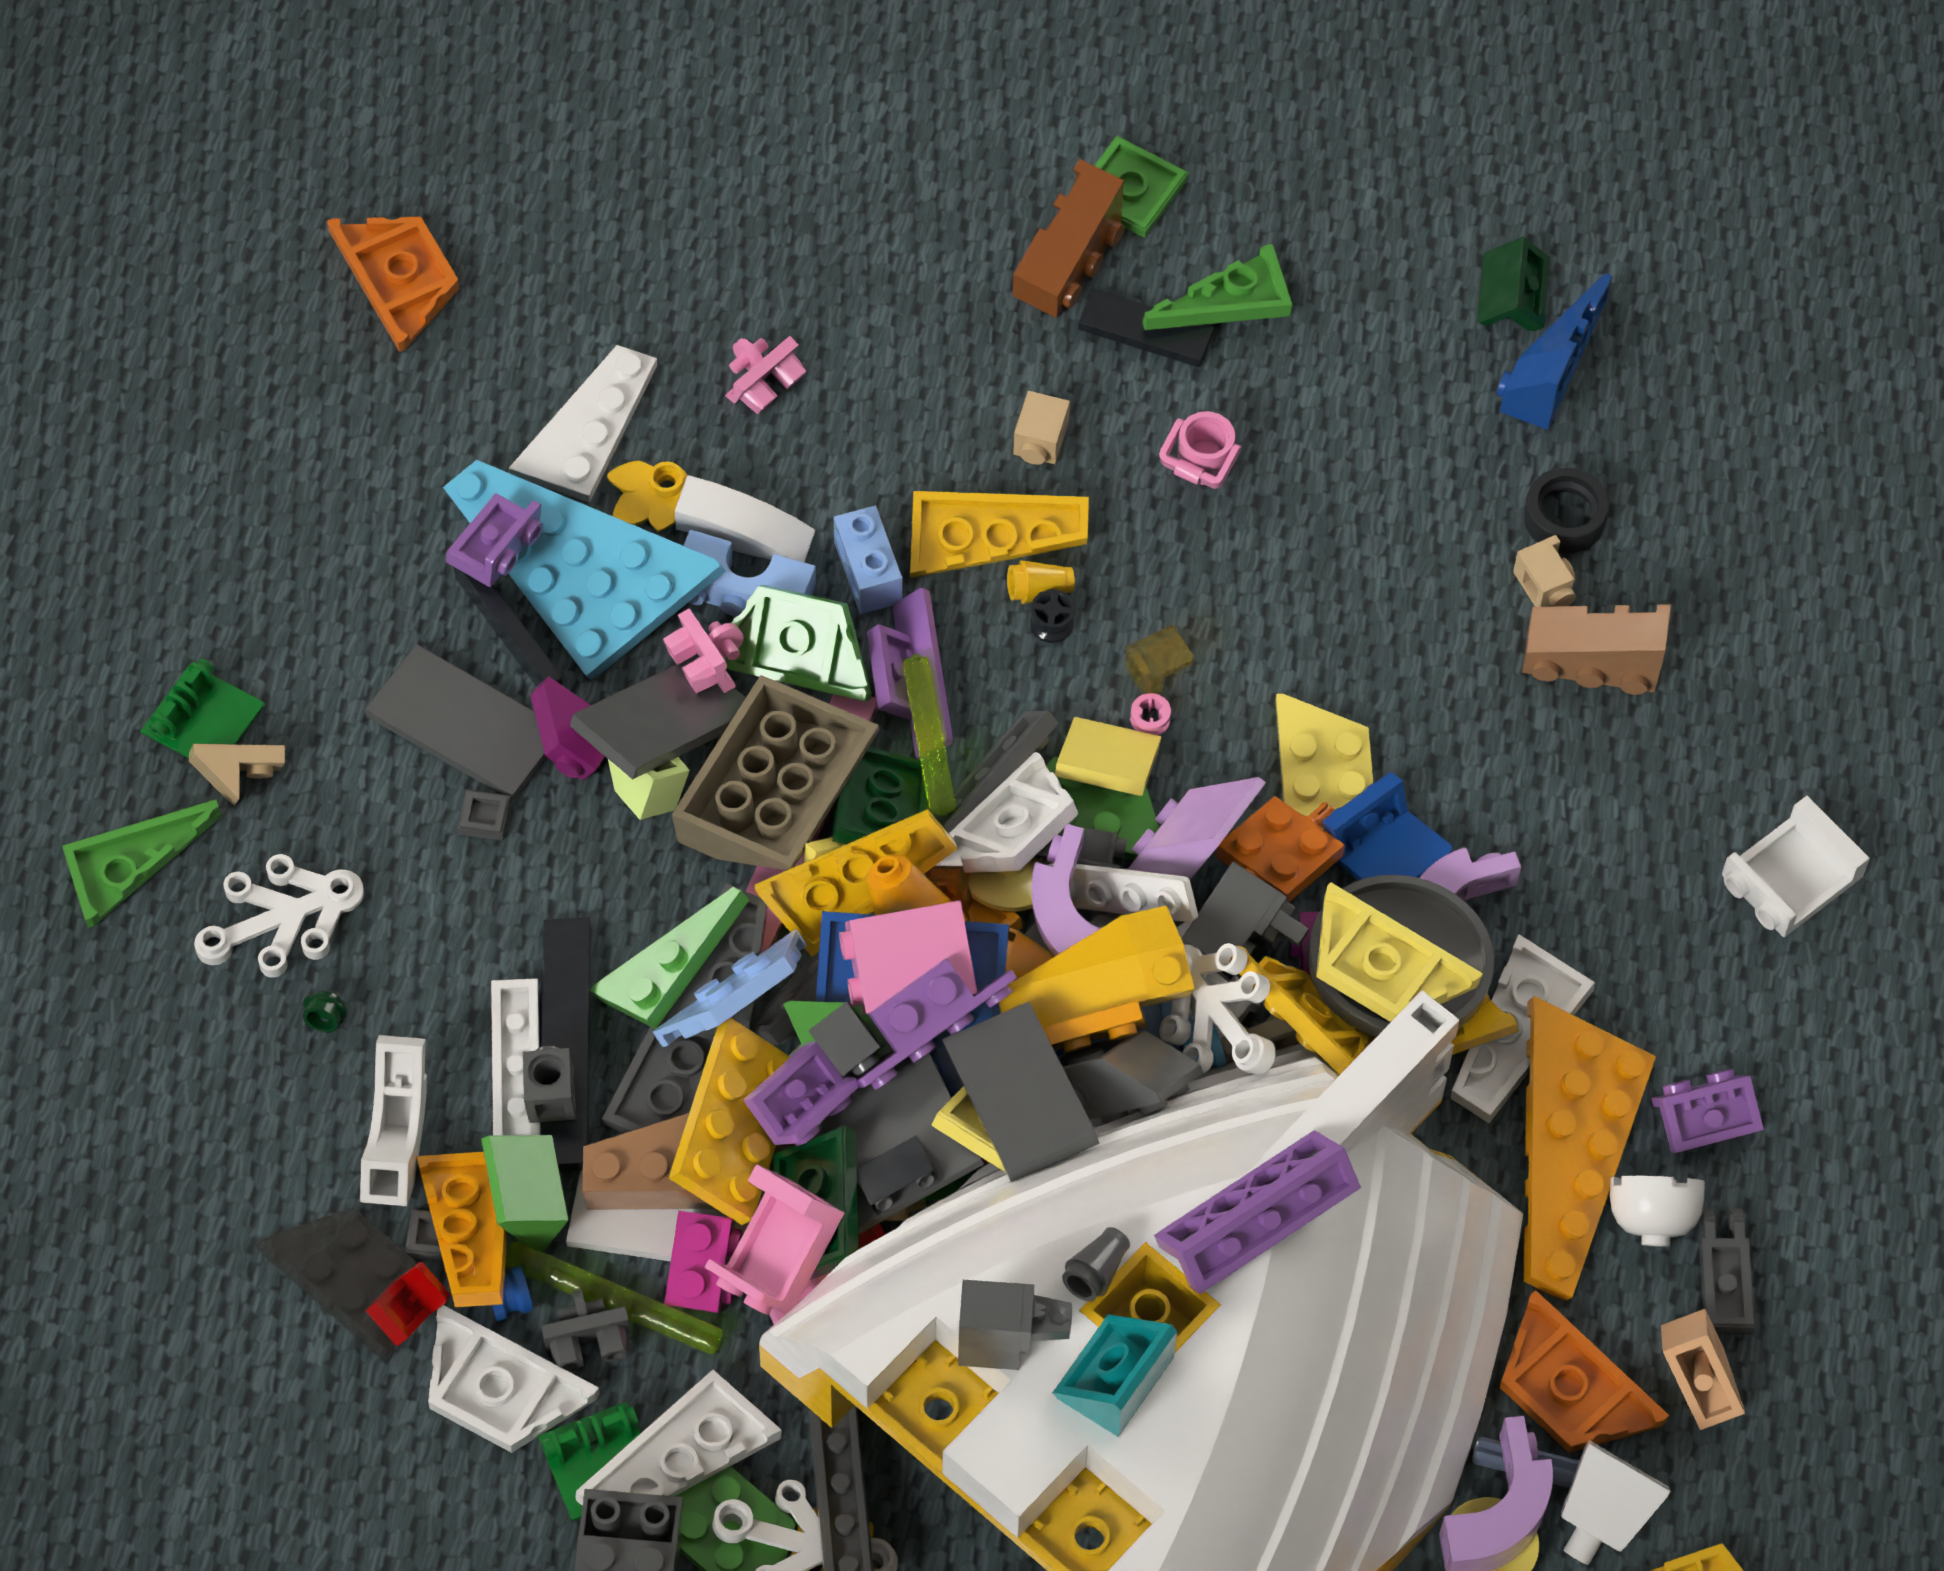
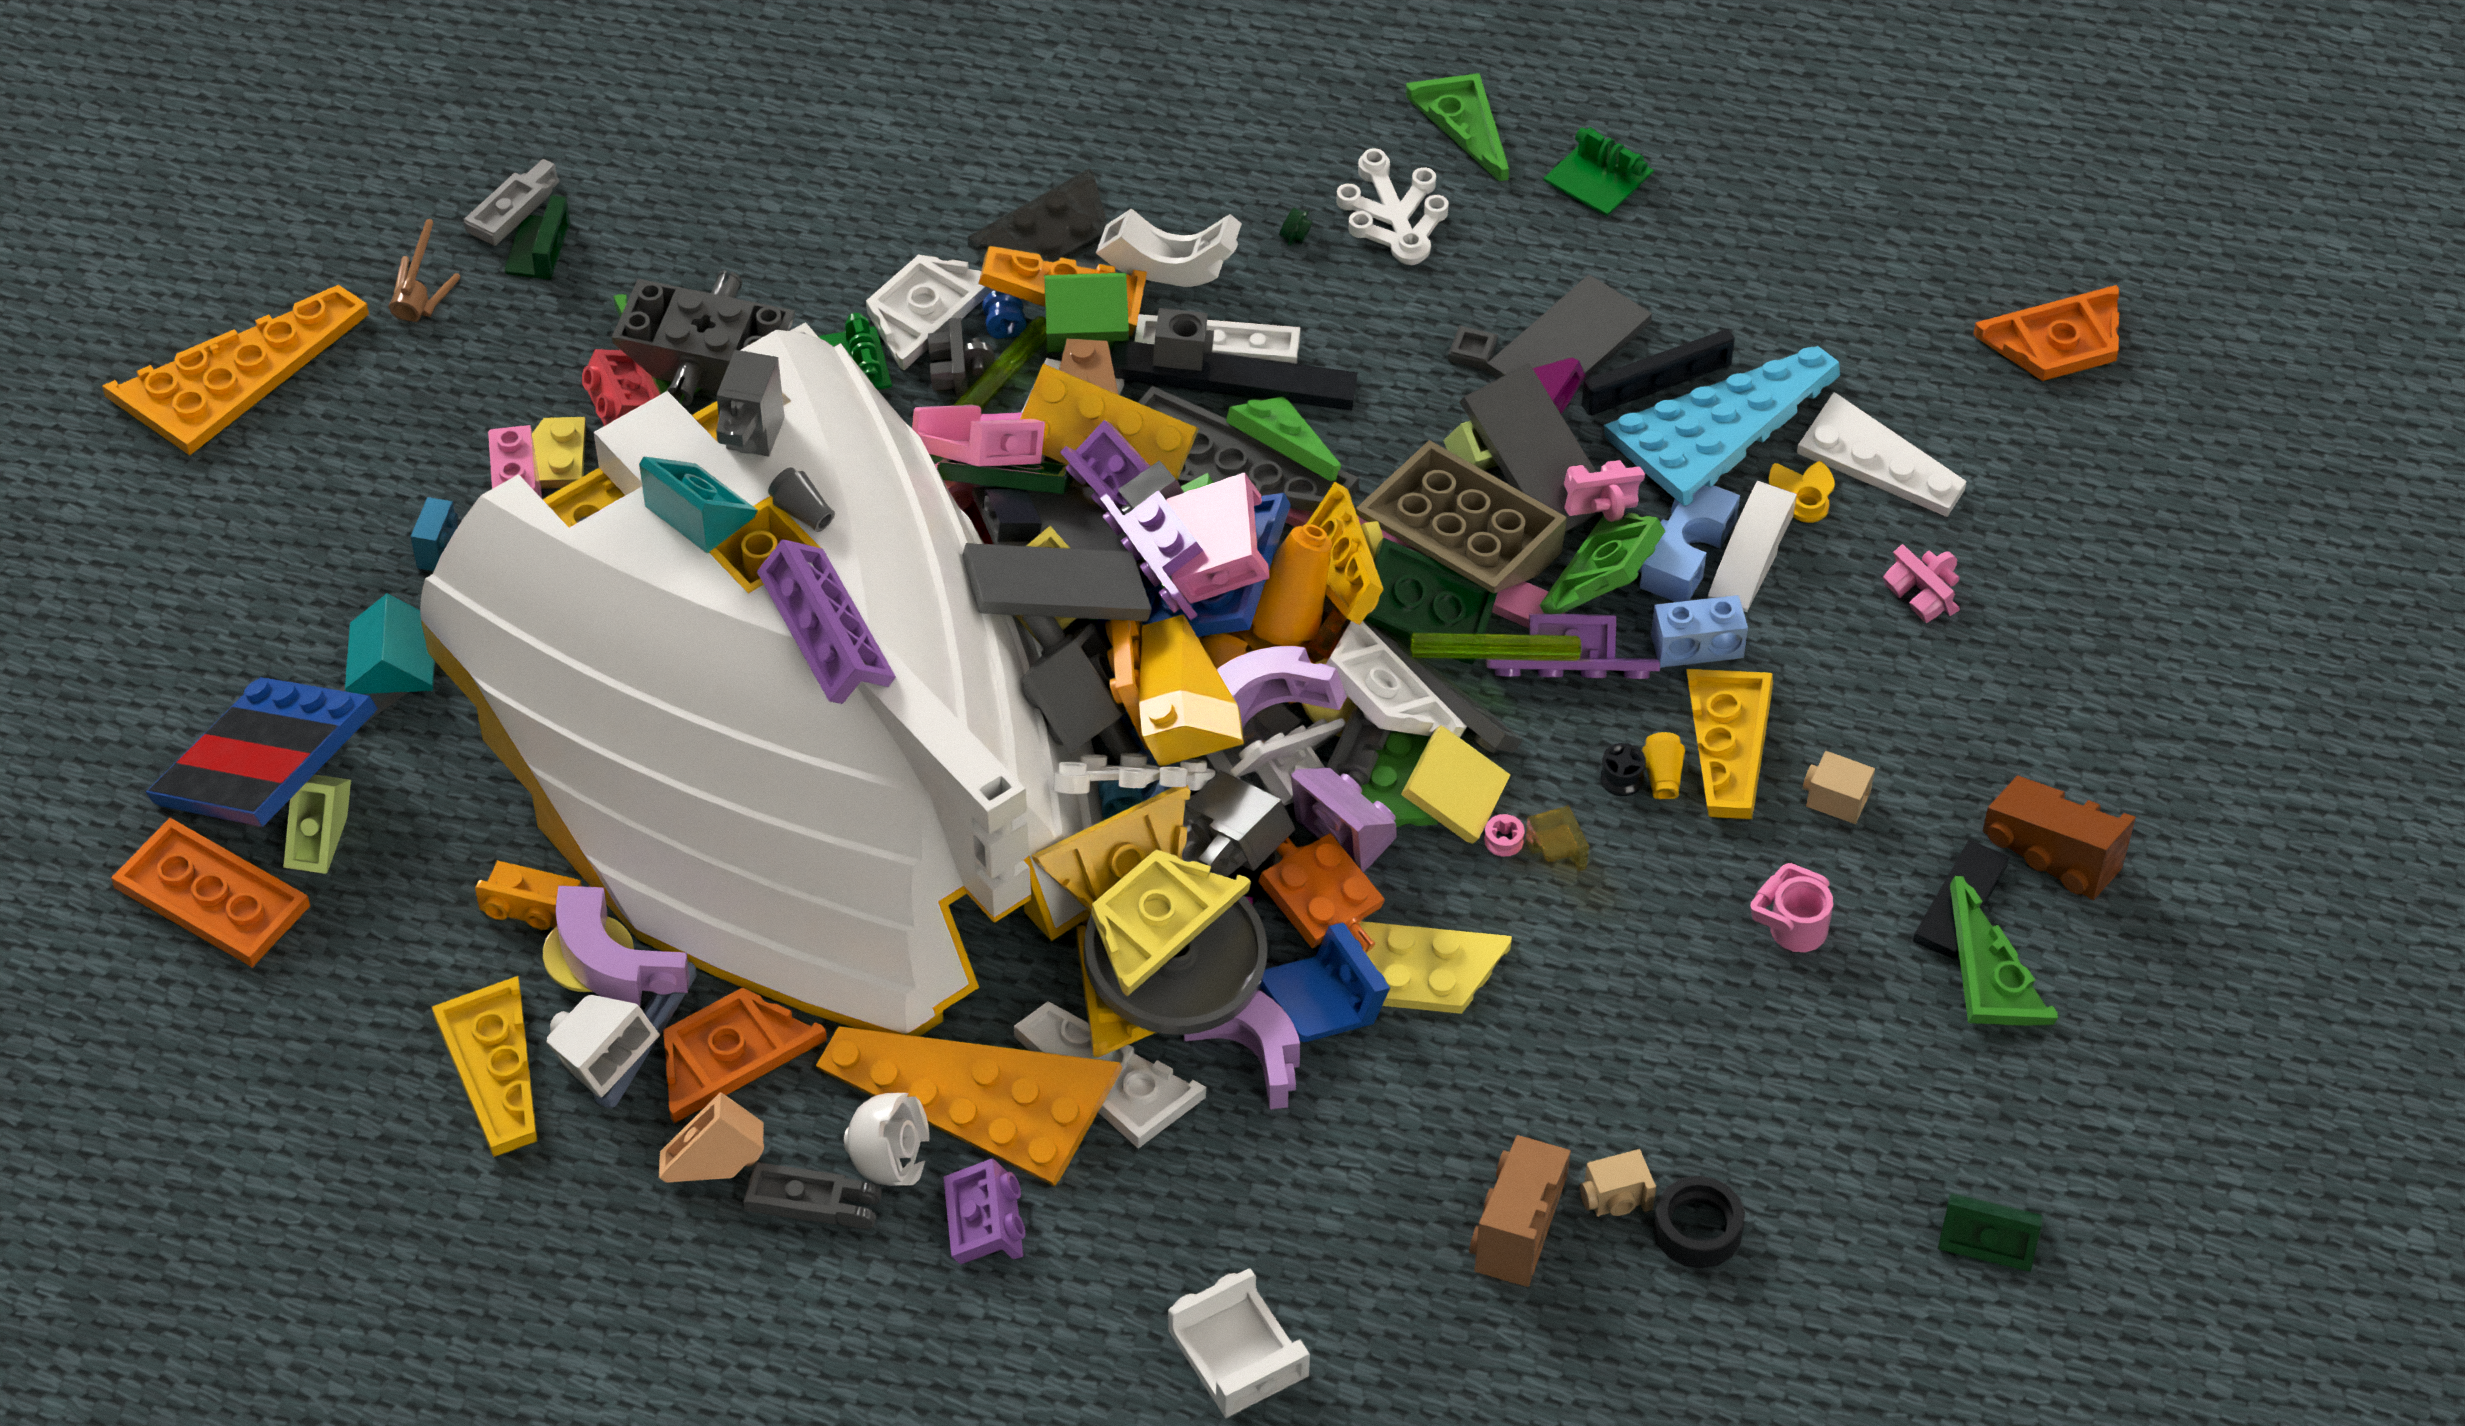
camera: 100 degrees right, 10 degrees down
tan slope [189,744,285,805] -> none
red bracket [365,1262,451,1346] -> none
medium lavender bracket [446,493,543,588] -> none
light blue wing [652,929,807,1047] -> none
bright green tile [1094,136,1189,238] -> none
blue wedge [1496,273,1613,430] -> none

